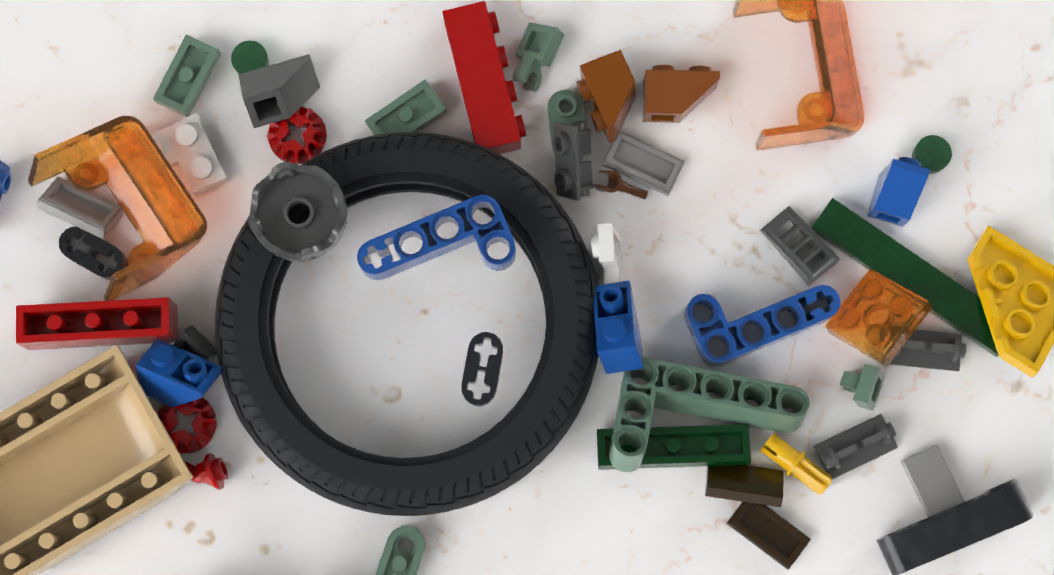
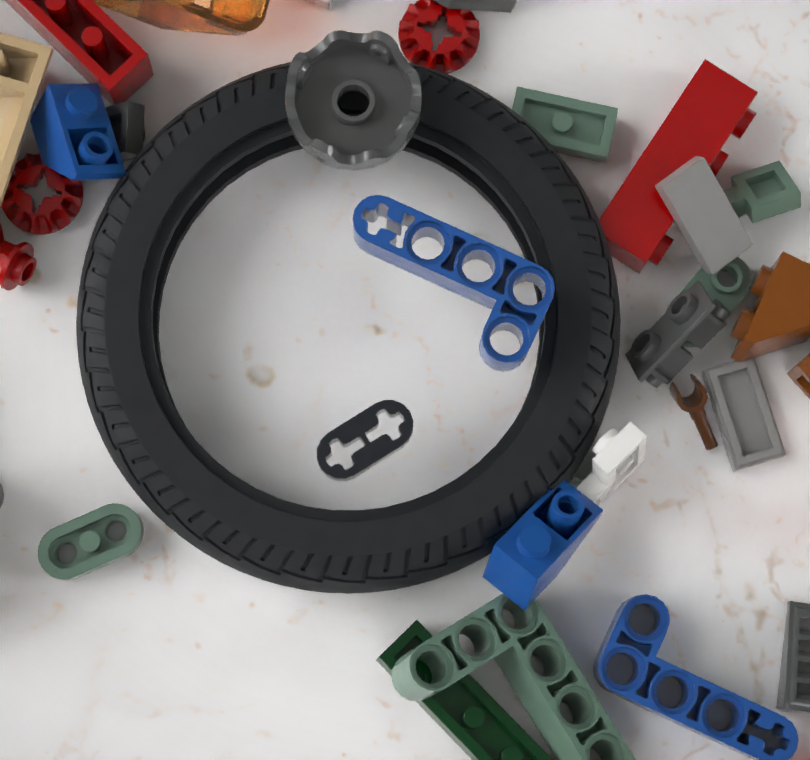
camera: 40 degrees right, 0 degrees up
none -> light grey tile [655,156,754,275]

